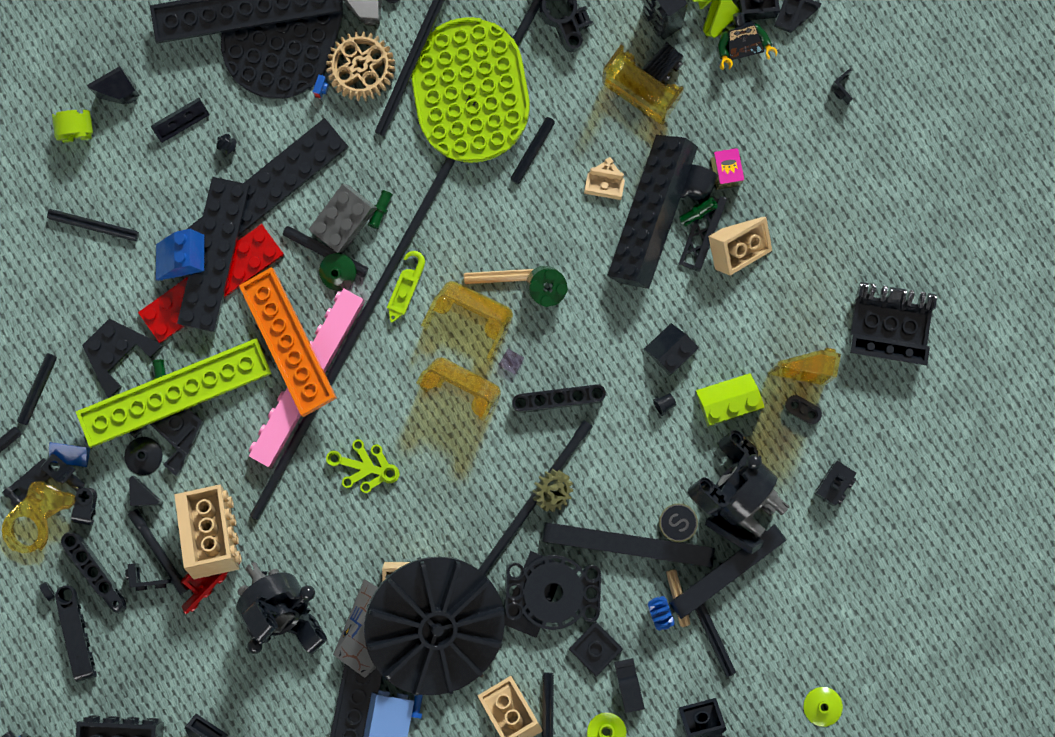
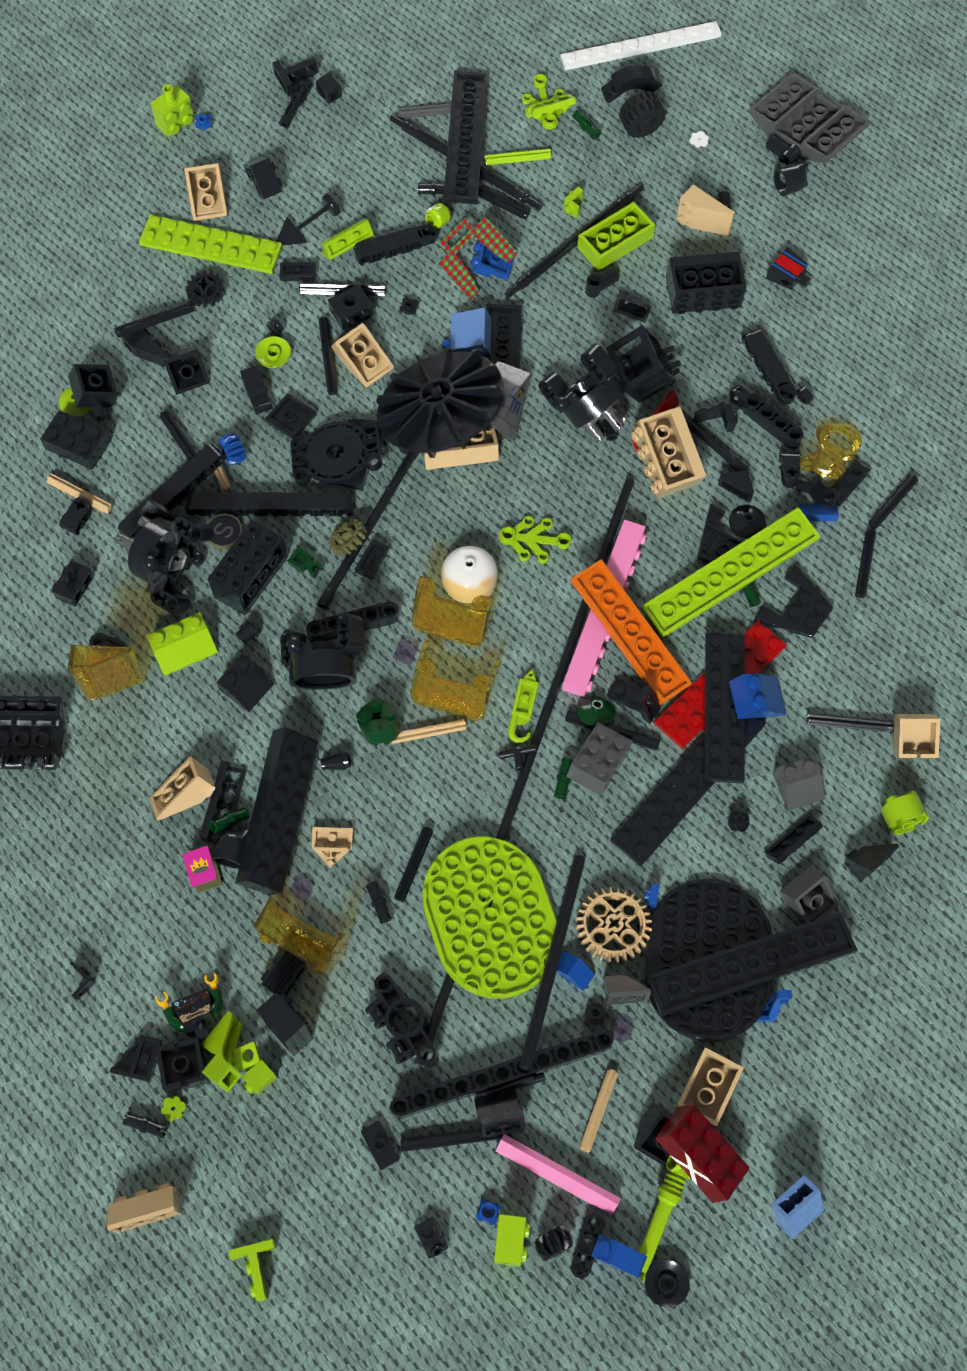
camera: 165 degrees right, 15 degrees down
none -> black brick [40,410,111,470]
none -> tan axle [47,474,112,514]
none -> black piece [59,497,92,535]
none -> black brick [68,364,118,421]
none -> black brick [207,520,288,616]
none -> black piece [280,613,364,690]
none -> dark green plate [287,547,323,579]
none -> clear purple tile [292,879,312,900]
none -> black cone [320,751,351,770]
none -> black plate [355,539,390,580]
none -> black pin [366,881,392,924]
none -> white cylinder [441,546,498,603]
none -> black piece [498,744,538,771]
none -> blue slope [557,951,595,991]
none -> black piece [606,325,681,403]
none -> black bracket [607,680,661,724]
none -> dark grey slope [773,756,825,811]
none -> dark grey slope [780,867,839,924]
none -> tan piece [893,714,940,758]

